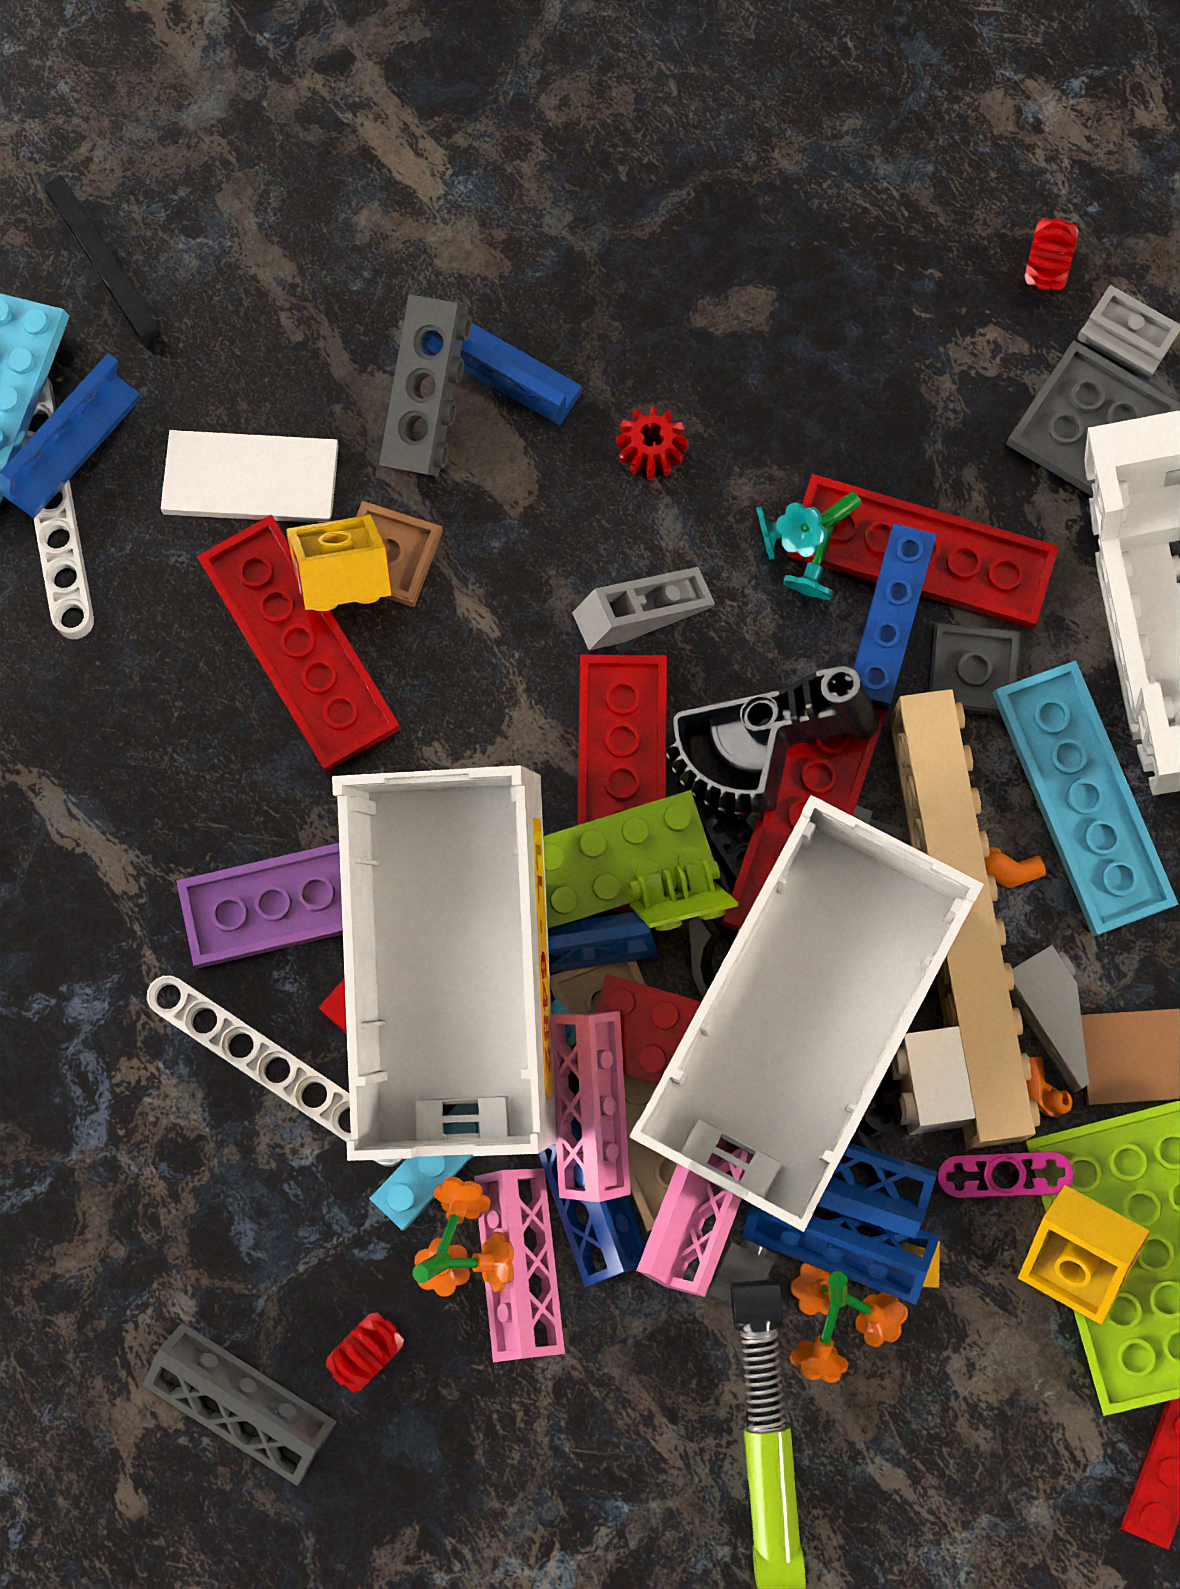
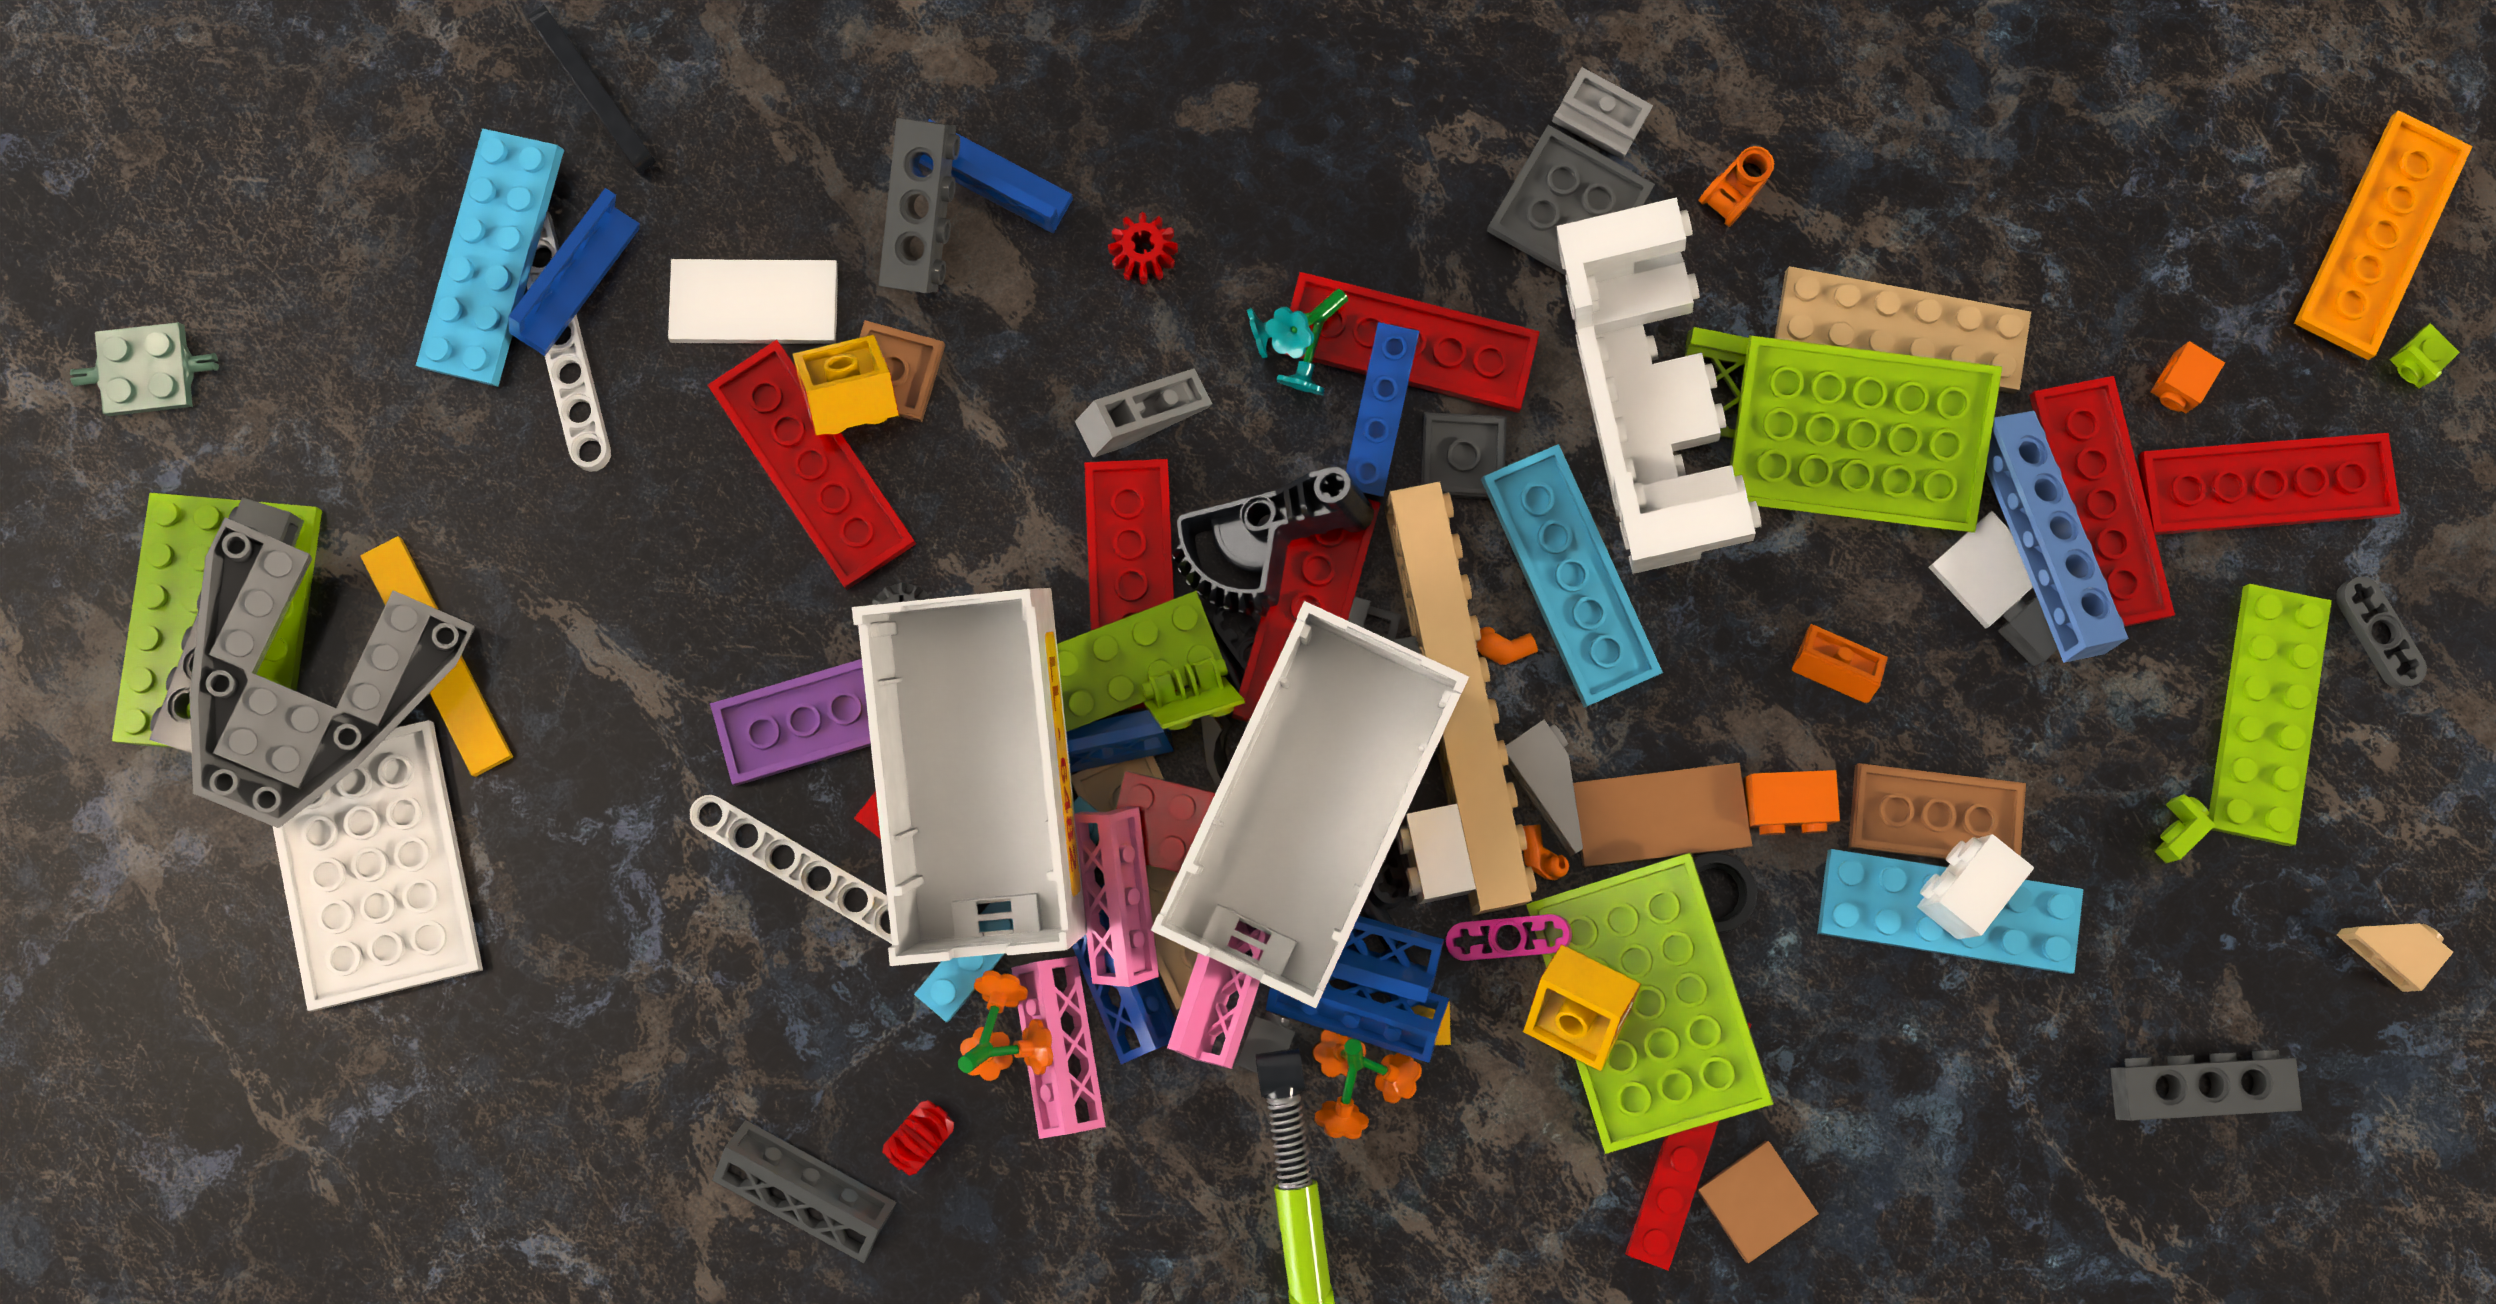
camera: 10 degrees left, 5 degrees up
red gear [1025,218,1079,291] -> none

